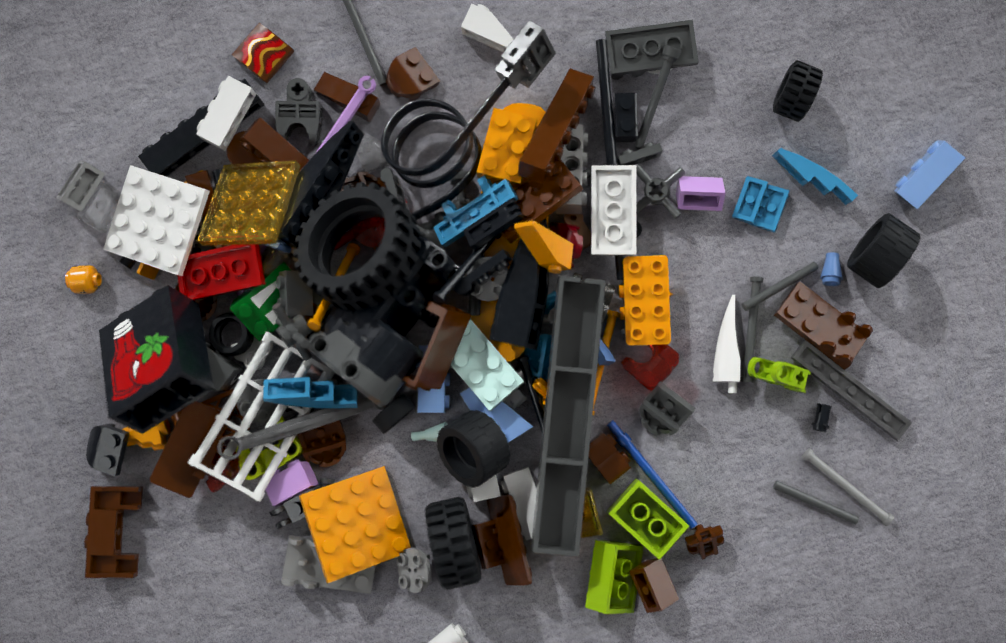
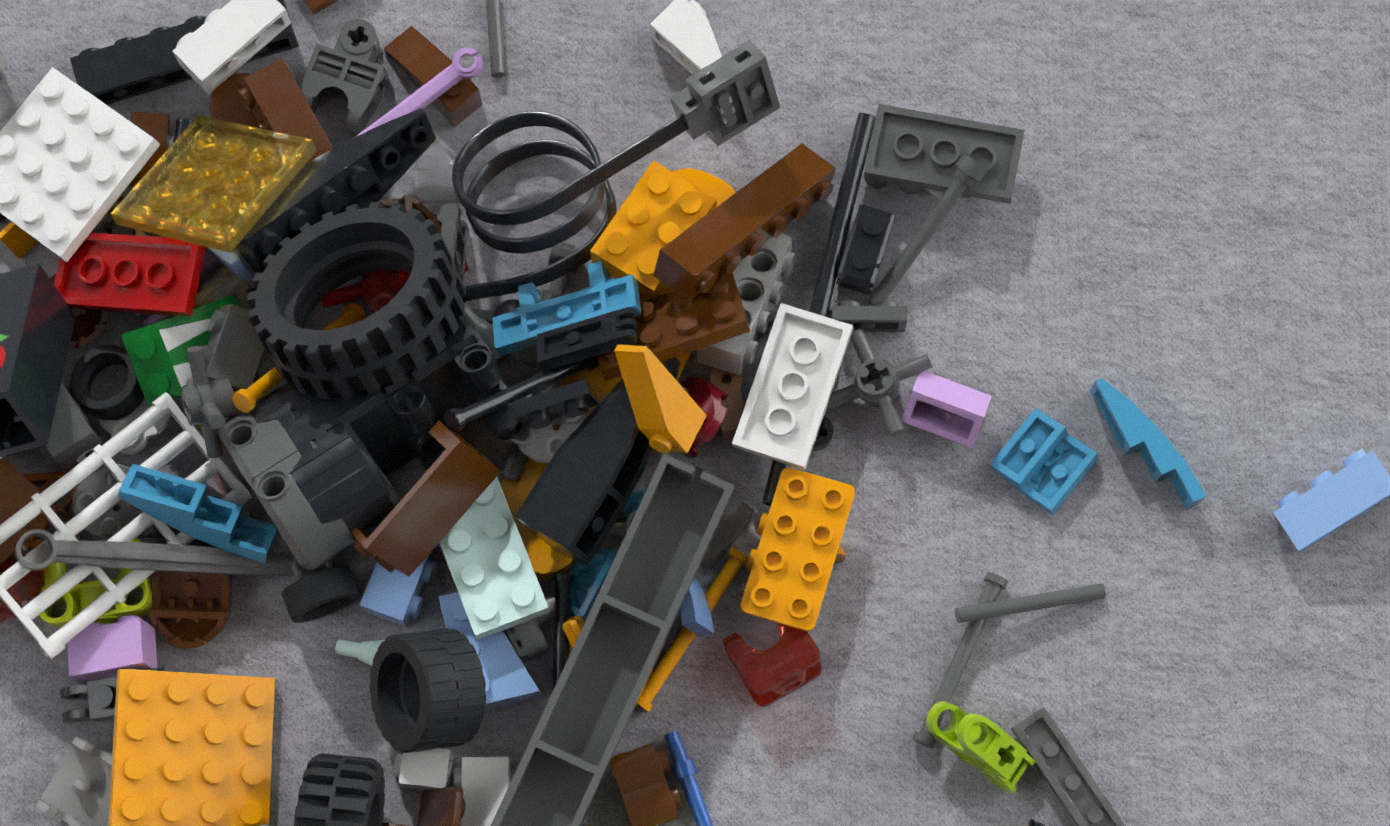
camera: 20 degrees right, 10 degrees down
reddish brown slope [386,46,440,101] -> none
dark grey slope [639,381,695,435] -> none
white piece [713,295,740,394] -> none
black tyre [773,60,823,122] -> none
reddish brown hinge [774,281,873,370] -> none
medium blue cone [820,252,843,286] -> none
black tyre [847,213,921,288] -> none

